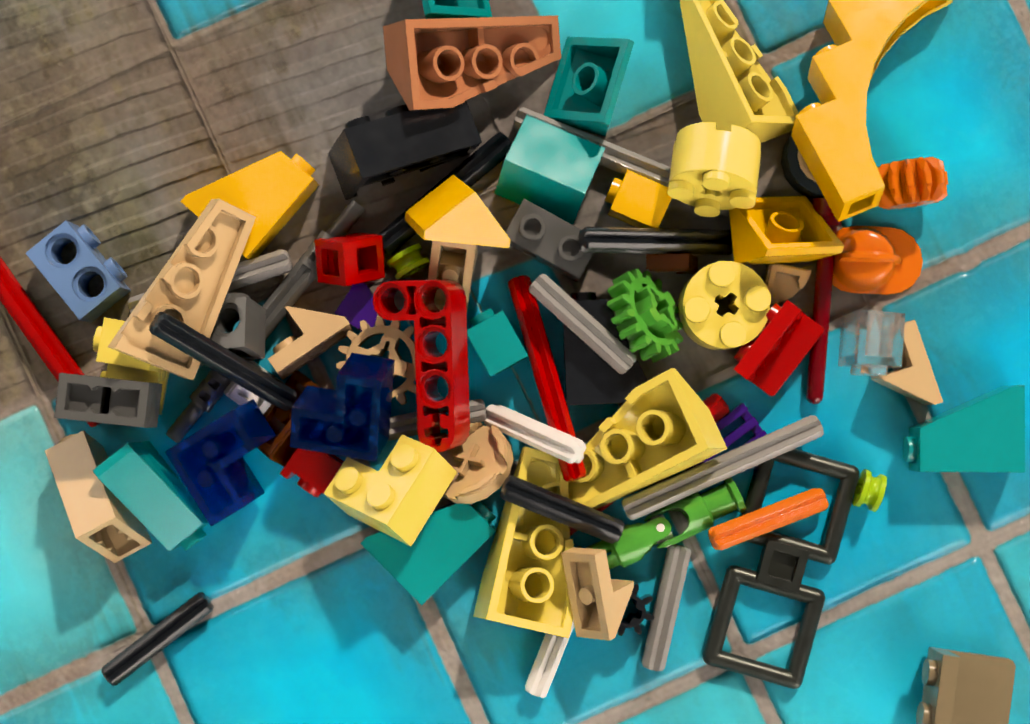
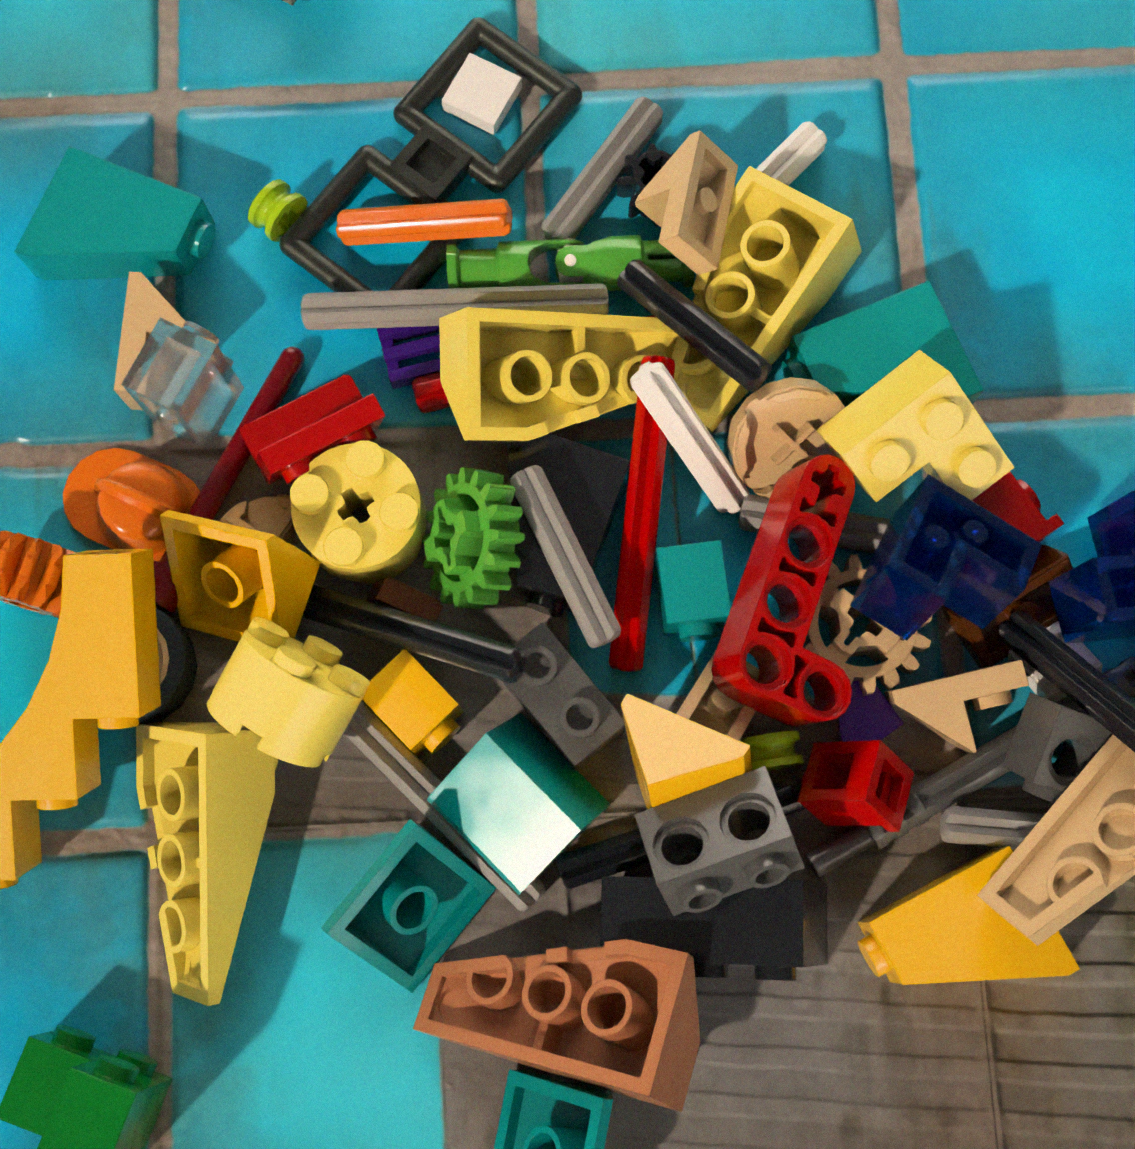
camera: 160 degrees left, 10 degrees down
none -> white tile [441,53,522,135]
none -> dark grey brick [635,766,805,916]

